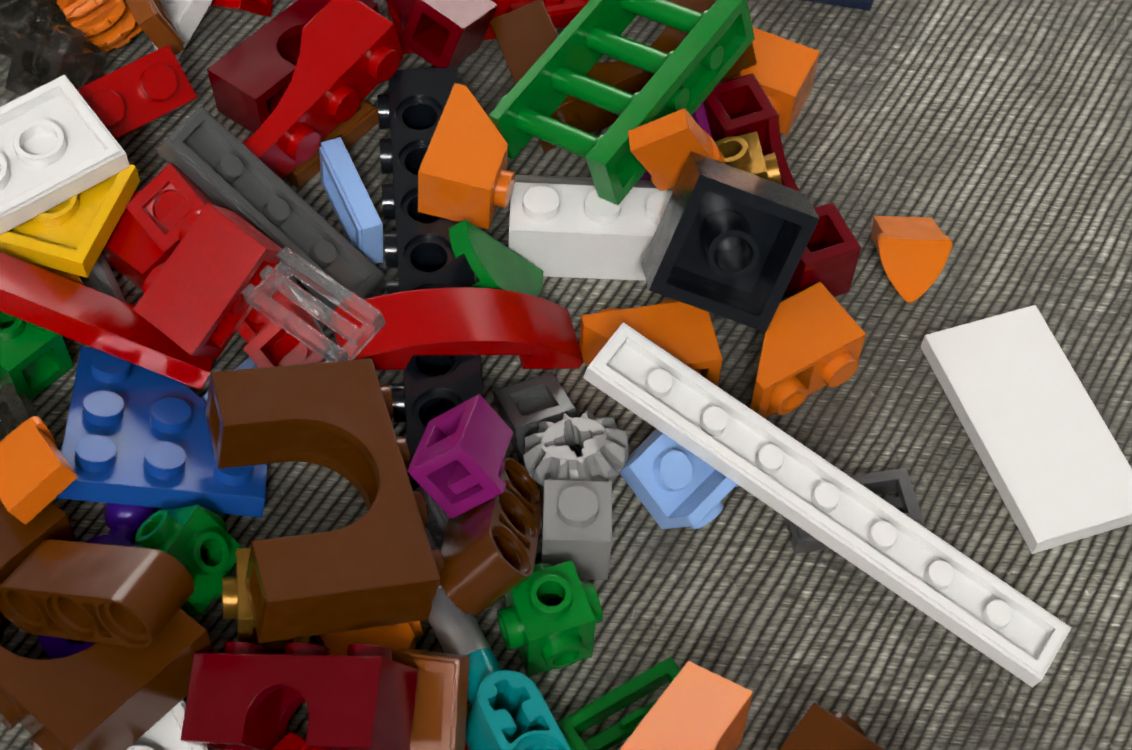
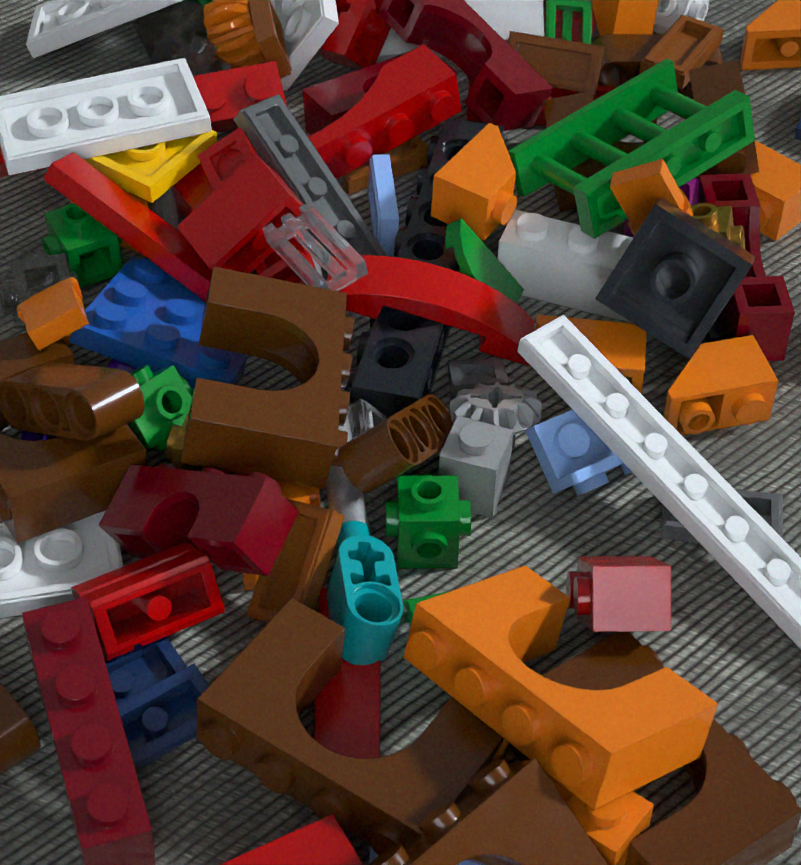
camera: 20 degrees right, 10 degrees down
magenta brick [407,394,514,519] -> none
none -> brick [566,556,671,632]

